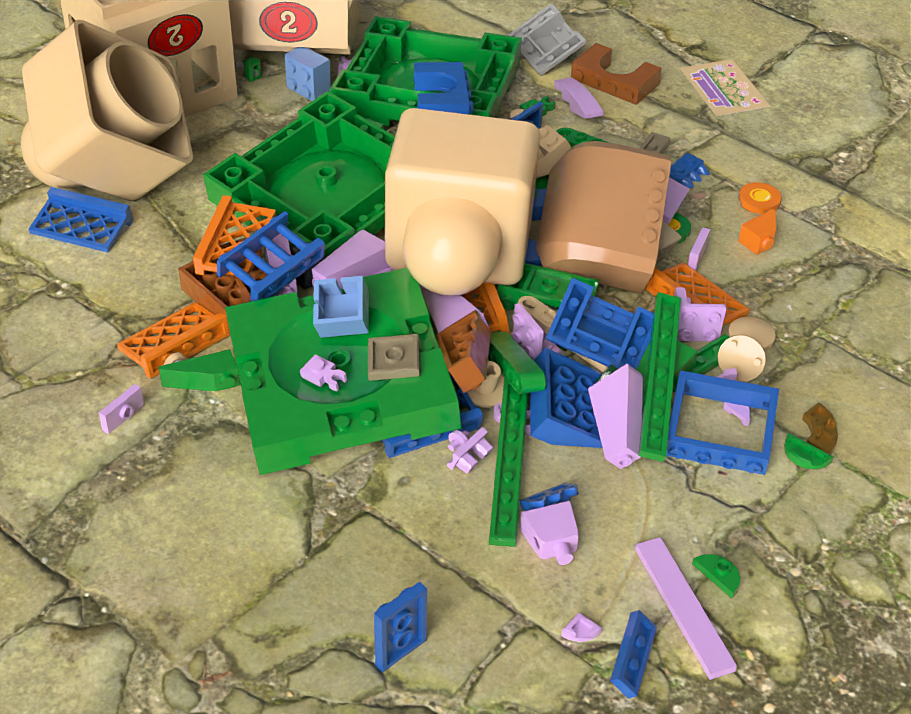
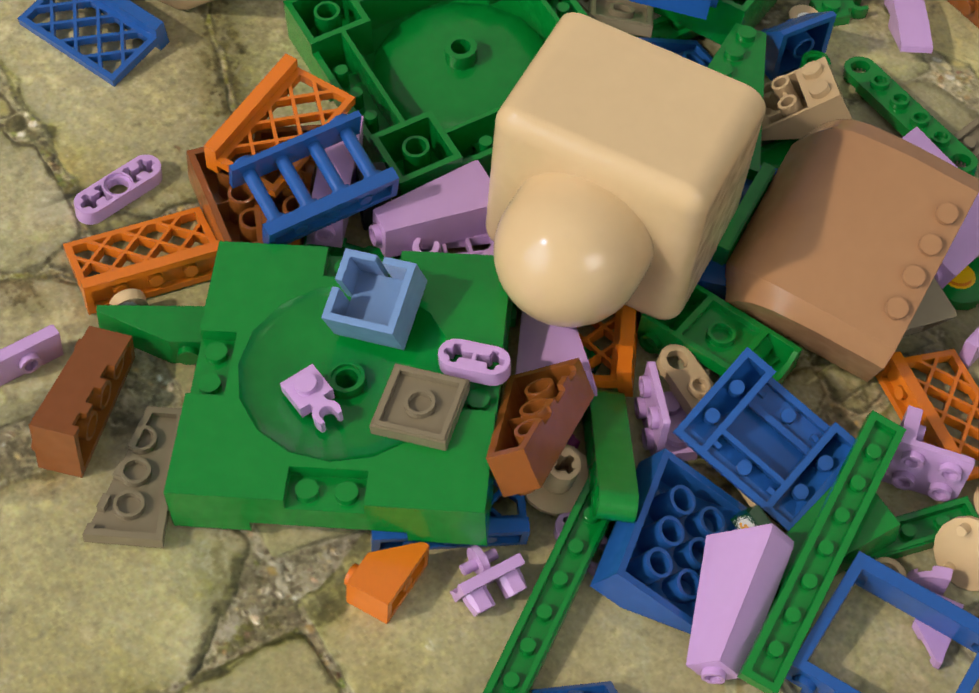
camera: 15 degrees right, 10 degrees up
none -> dark orange wedge [29,326,135,478]
none -> lavender beam [74,155,162,225]
none -> dark tan wing [82,406,182,548]
none -> orange slope [344,541,430,624]
none -> lavender beam [438,338,511,386]
none -> green tile [712,162,776,266]

